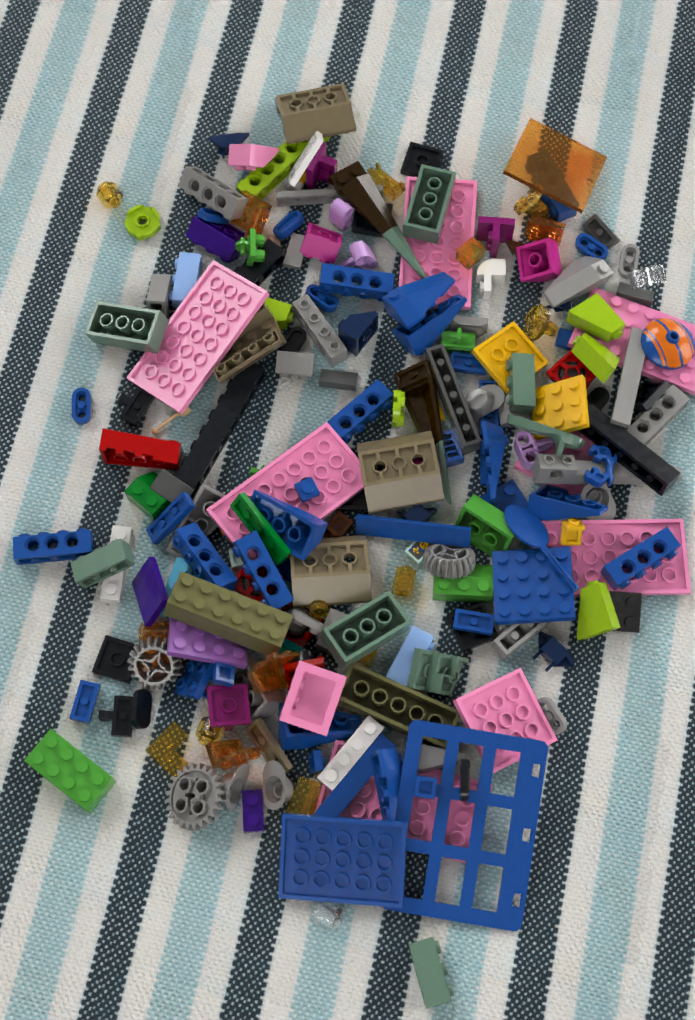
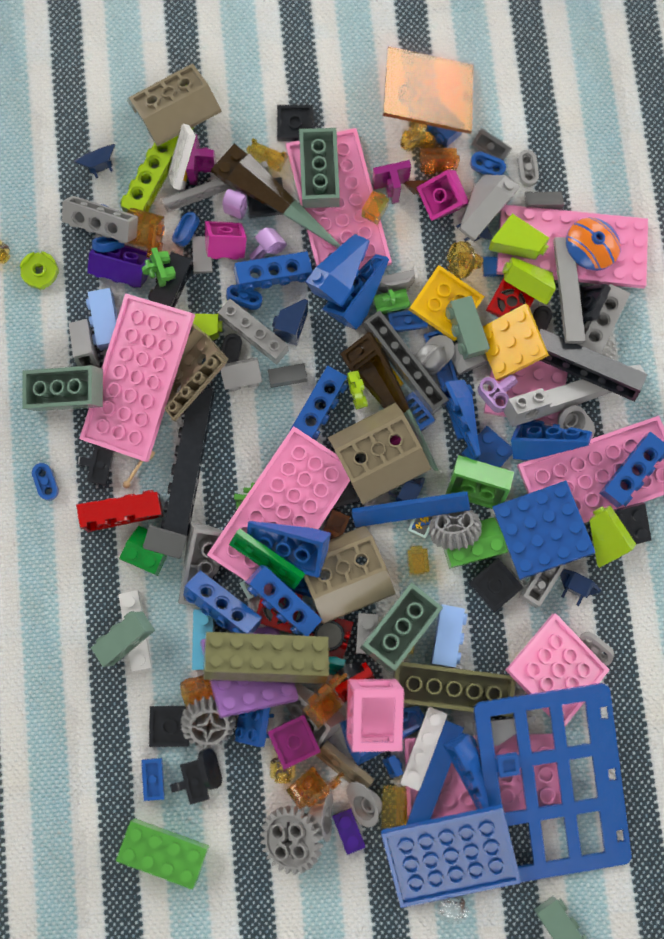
camera: 20 degrees left, 10 degrees up
blue brick [13,528,94,565] -> none
dark purple tile [132,556,169,627] -> none
blue plate [146,491,195,545] -> none
clear yellow tile [146,721,189,777] -> none
blue plate [212,662,235,687] -> none
bright pink slope [228,144,279,171] -> none
light grey plate [291,609,328,636] -> none
blue plate [294,477,320,503] -> none
clear yellow tile [309,600,329,620] -> none
sand green slope [407,648,469,696] -> none
blue plate [452,608,495,636] -> none
black tile [459,759,470,802] -> none
white brick [475,259,506,300] -> none
blue piece [504,504,579,592] -> none
sand green animal [507,414,586,456] -> none
yellow bracket [560,518,585,545] -> none
blue helmet [583,444,617,488] -> none
clear slope [628,264,667,289] -> none

